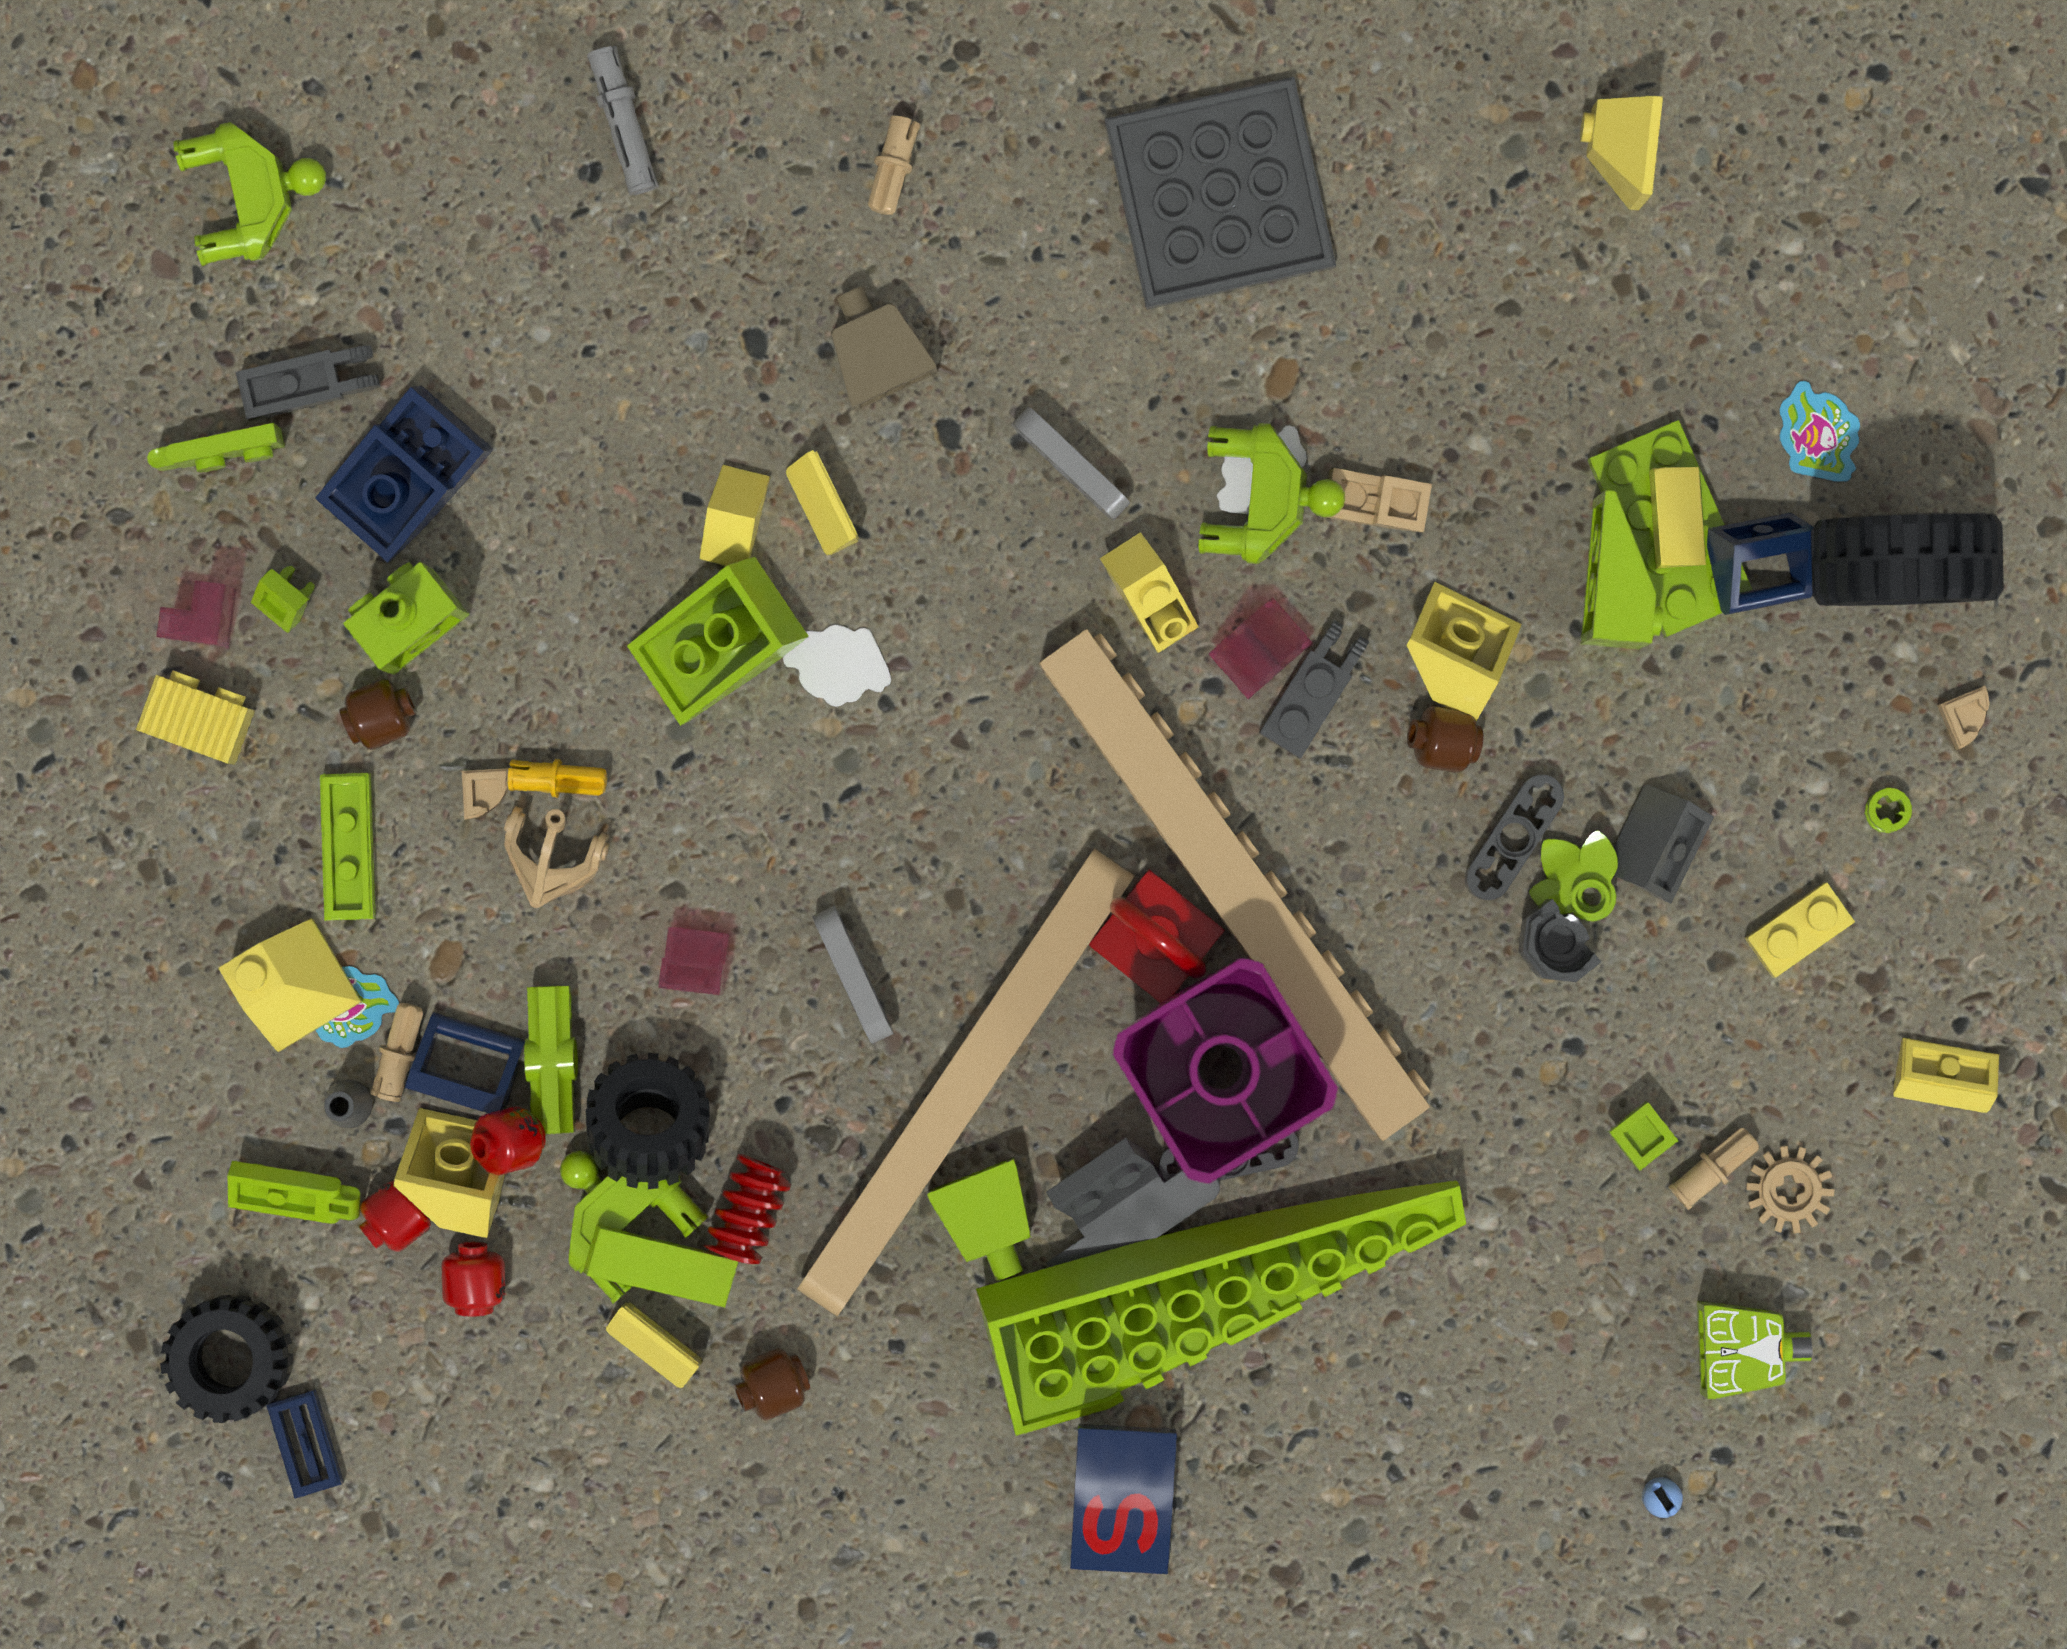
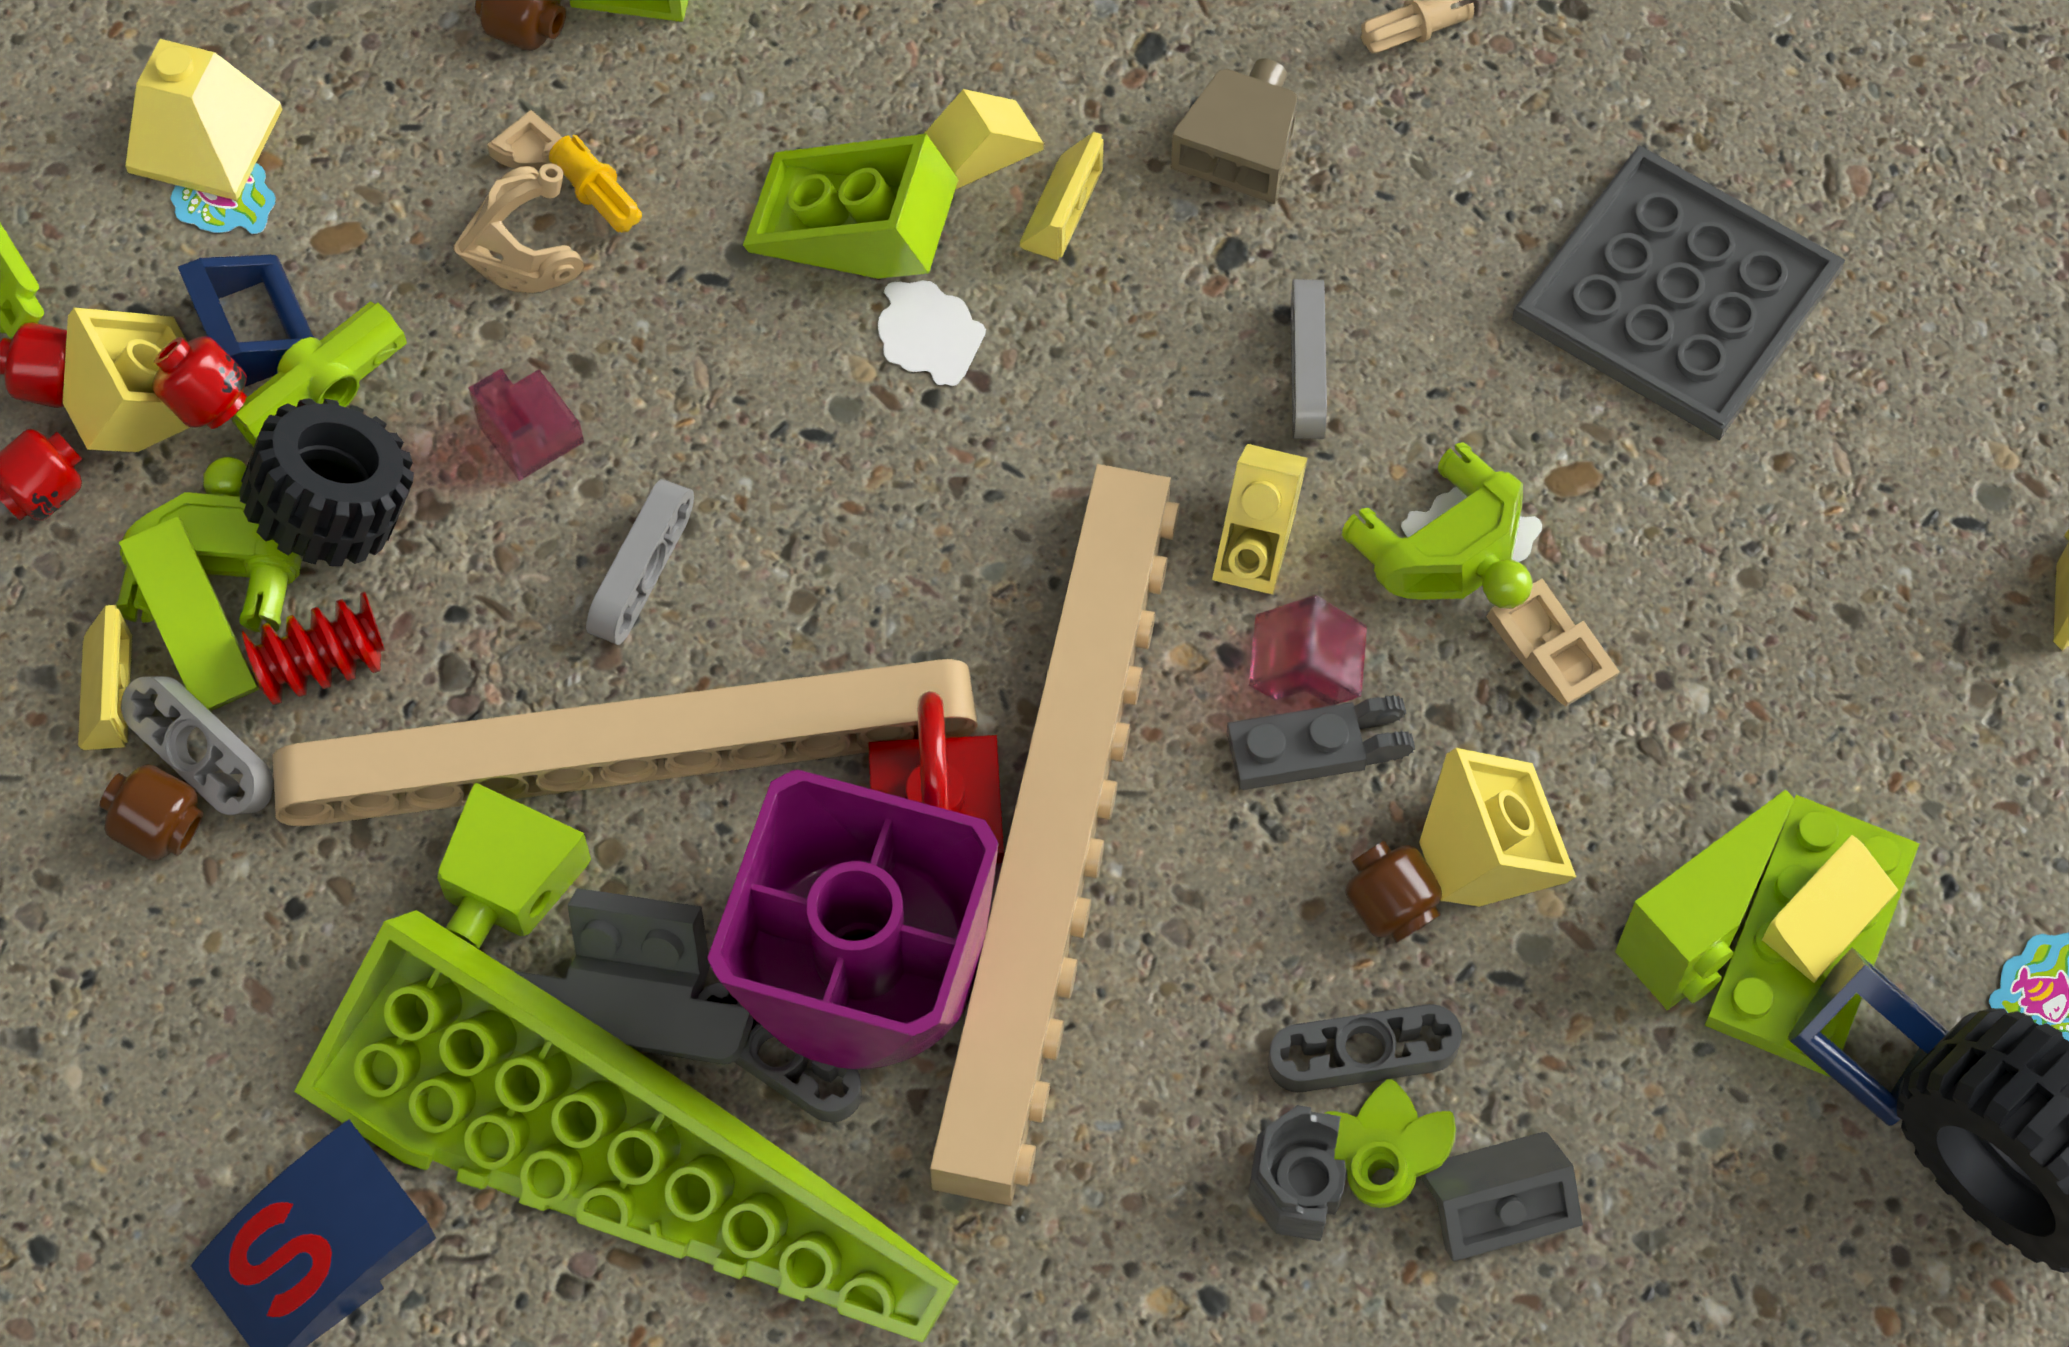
camera: 45 degrees right, 25 degrees down
lime tile [320,773,376,921] -> none
dark grey cone [324,1080,372,1128] -> none
tan axle [370,1003,423,1102] -> none
none -> light grey beam [121,676,273,815]

